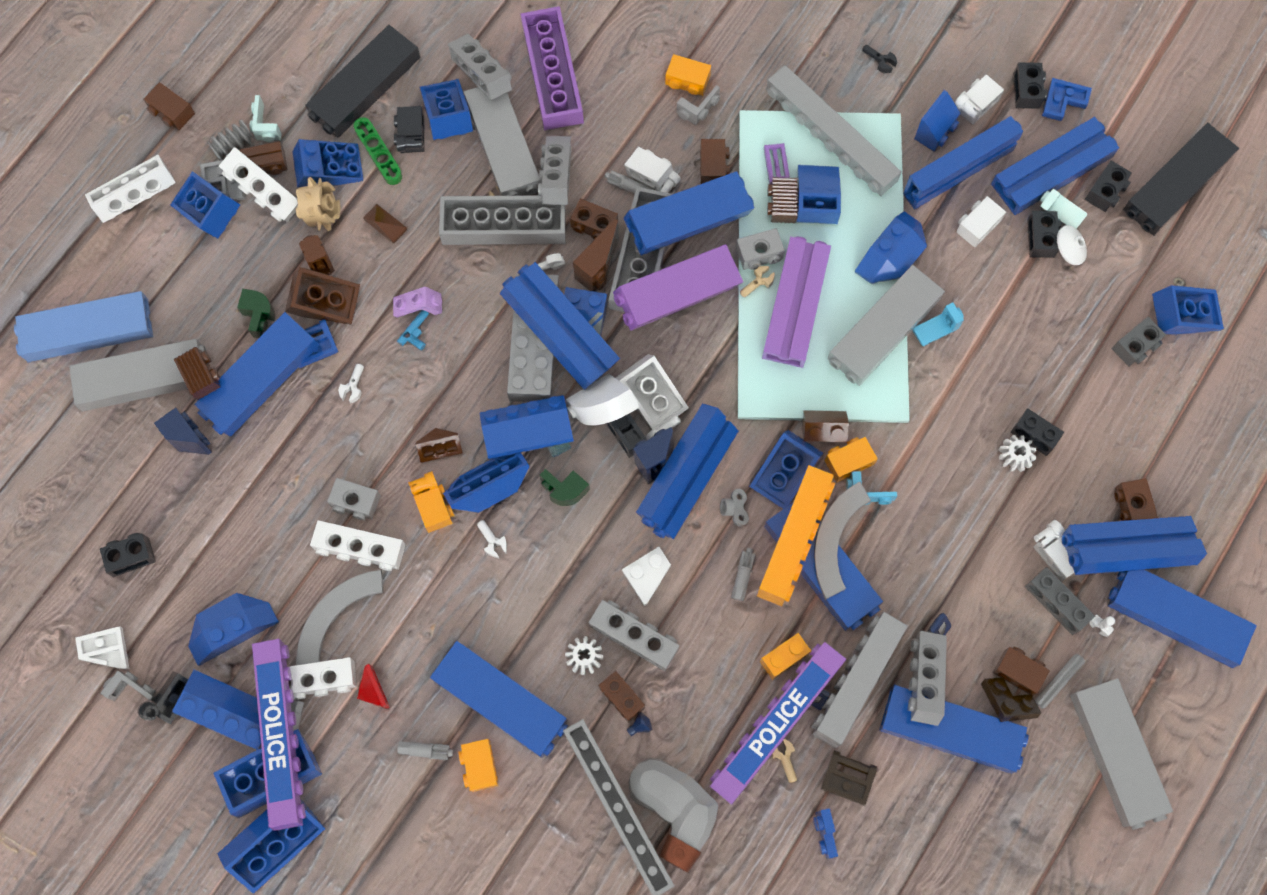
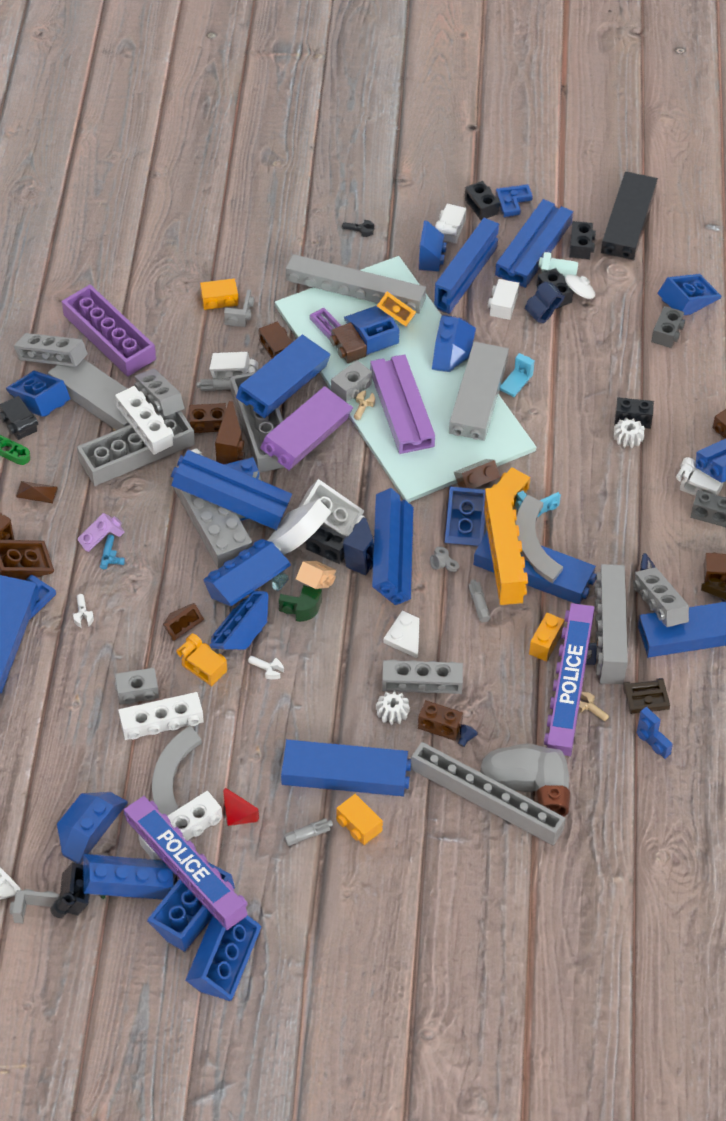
camera: 30 degrees left, 20 degrees down
none -> white brick [115,386,174,455]
none -> light nougat brick [296,561,336,589]
none -> light orange brick [377,292,417,327]
none -> dark blue brick [524,281,565,324]

